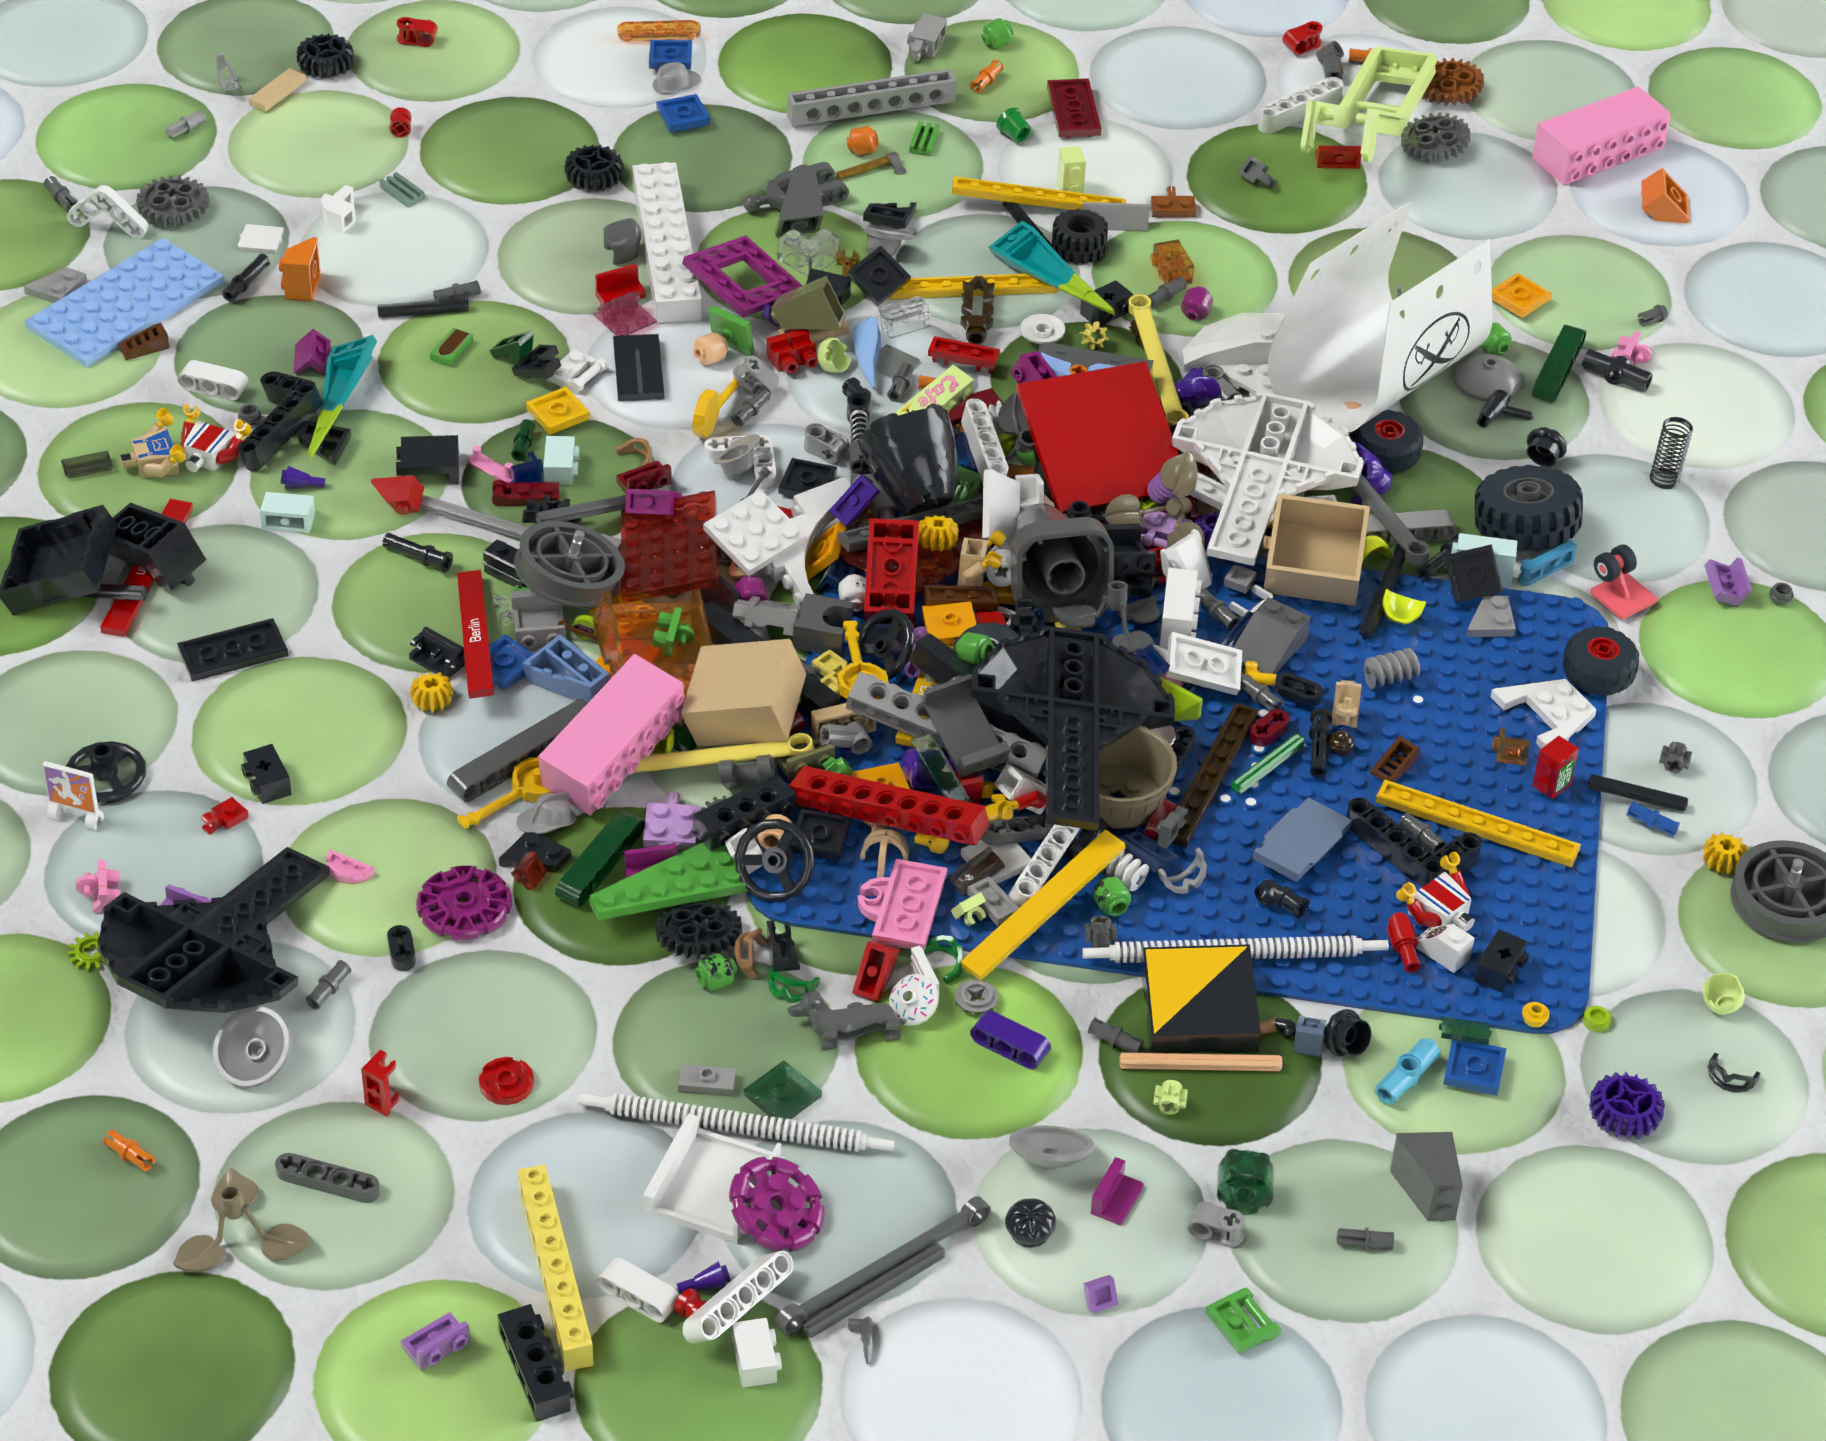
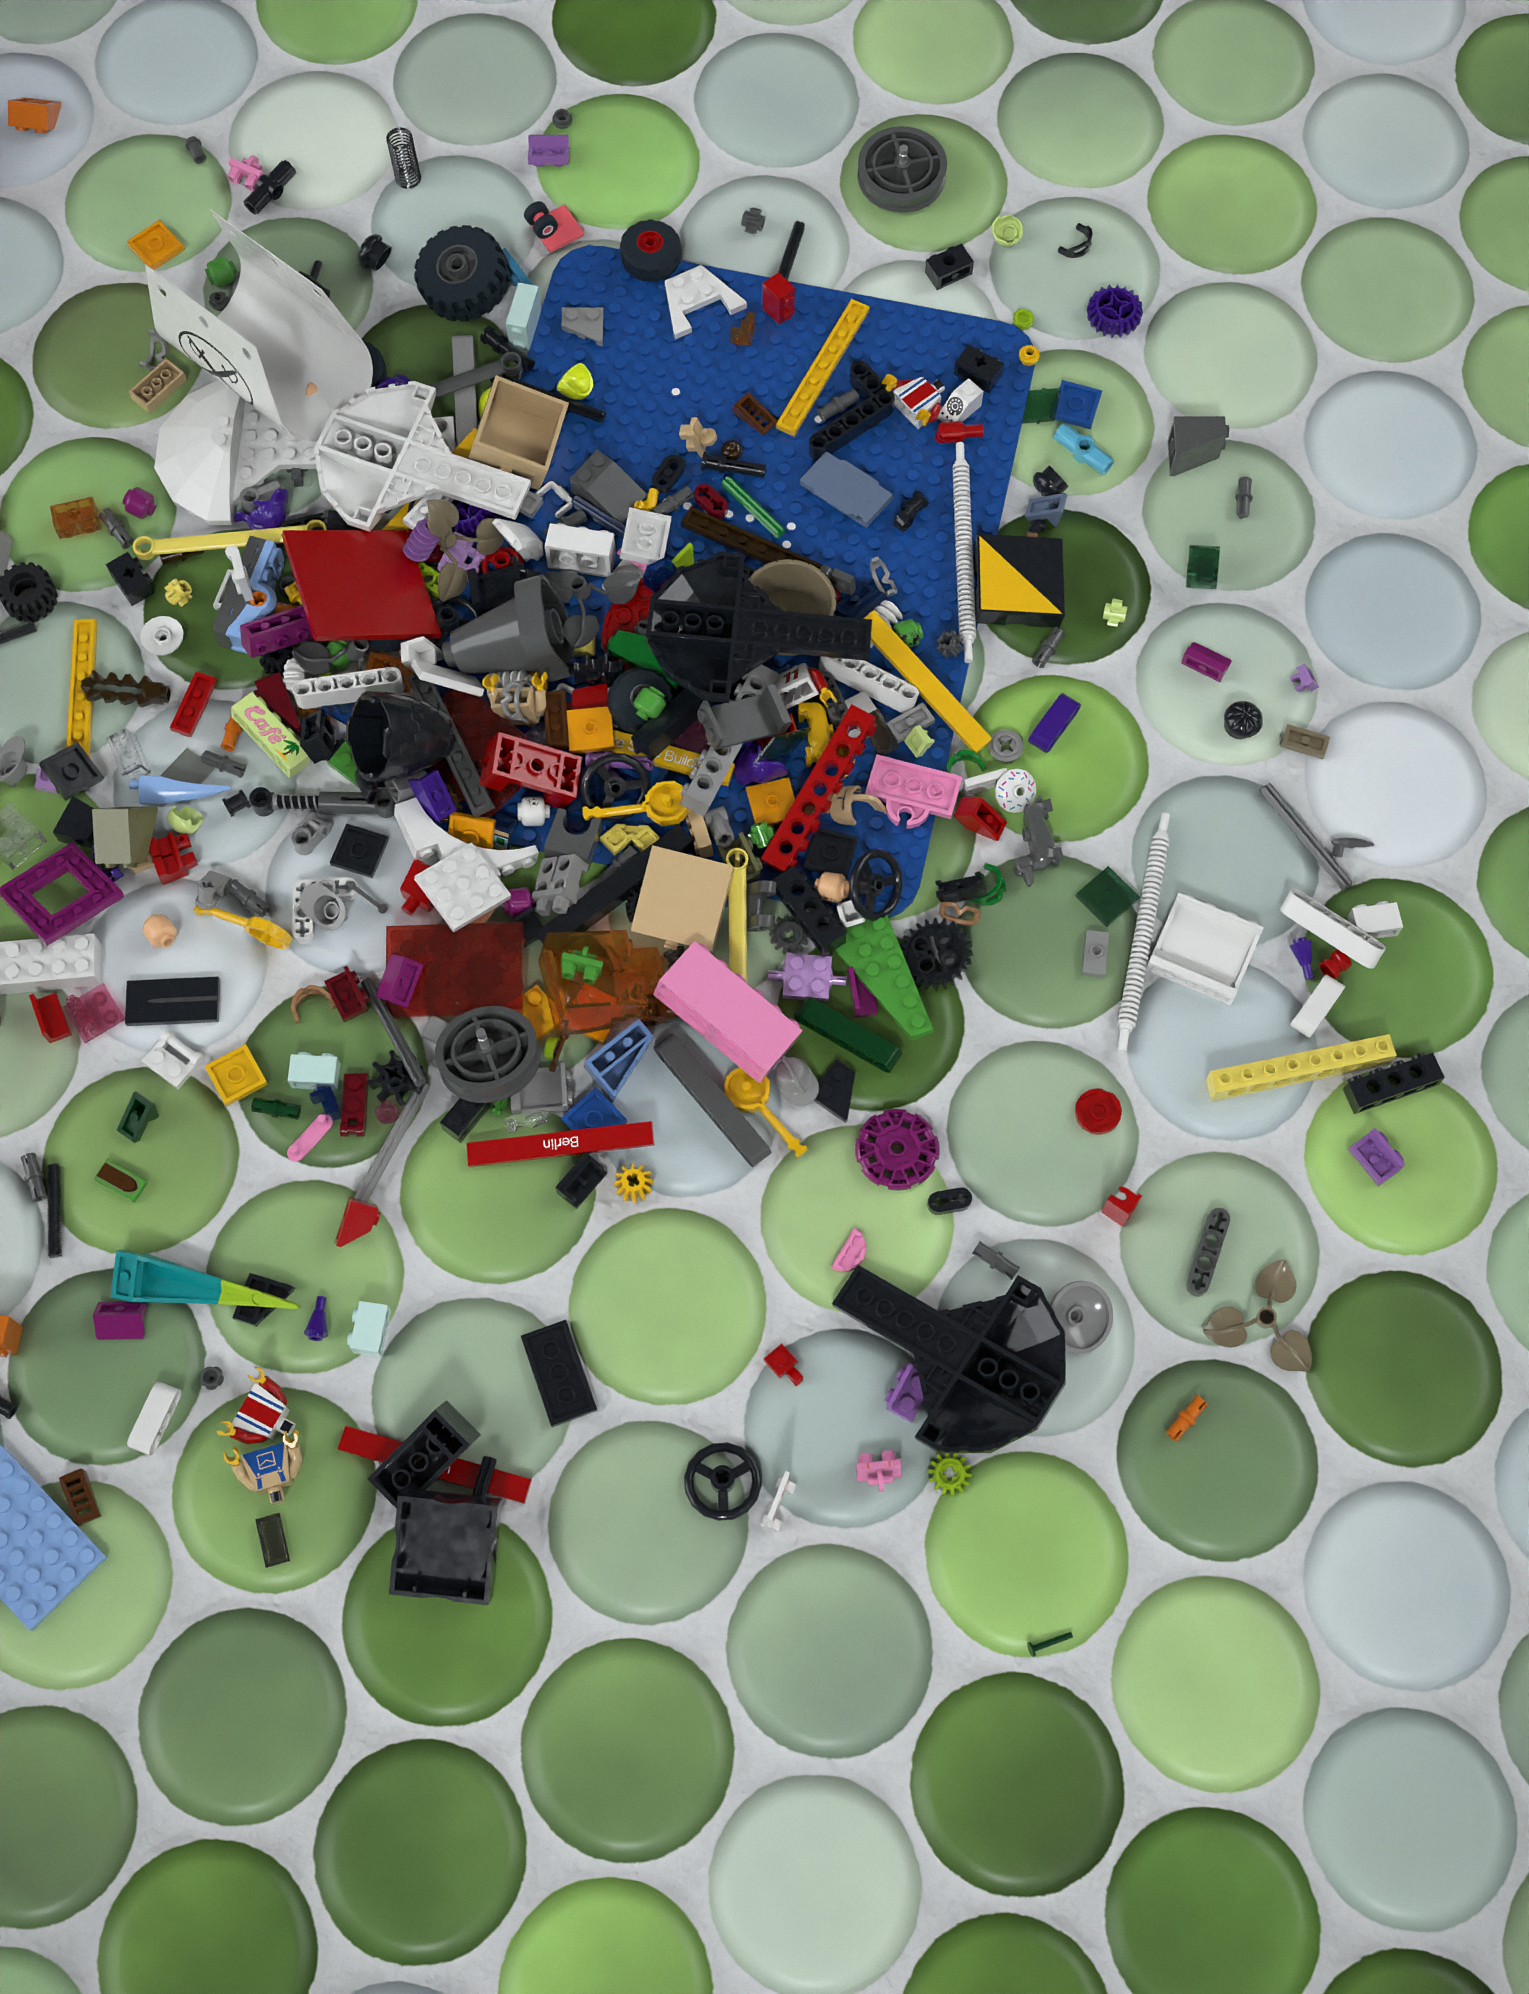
camera: 85 degrees left, 25 degrees up
black beam [238,371,323,471] -> none
black brick [241,744,292,804] -> none
black pin [382,532,453,573] -> none
black panel [396,435,459,484] -> none
black plate [511,344,562,379] -> none
clear red tile [511,852,547,890] -> none
bright green head [695,952,737,992] -> none
bright green plate [708,305,755,356] -> none
magenta plate [729,1157,825,1252] -> none
dark grey piece [775,1196,991,1335] -> none
pearl gold bar [837,250,859,277] -> none
yellow gear [919,515,958,552] -> none
teal plate [989,221,1115,315] -> none
light grey dish [1009,1125,1094,1170] -> none
light nougat axle [1119,1052,1282,1071] -> none
light grey piece [1187,1201,1245,1248] -> none
bright green plate [1206,1288,1282,1354] -> none
light grey piece [1364,648,1420,689] -> none
black plate [1444,544,1503,603] -> none
dark green beam [1532,324,1587,403] -> none
blue pin [1626,801,1680,838] -> none
yellow gear [1702,832,1747,875] -> none
none -> white plate [225,545,254,602]
none -> clear pink plate [375,1101,398,1124]
none -> light grey helmet [500,680,530,724]
none -> black brick [925,243,974,290]
none -> dark tan plate [1280,724,1330,759]

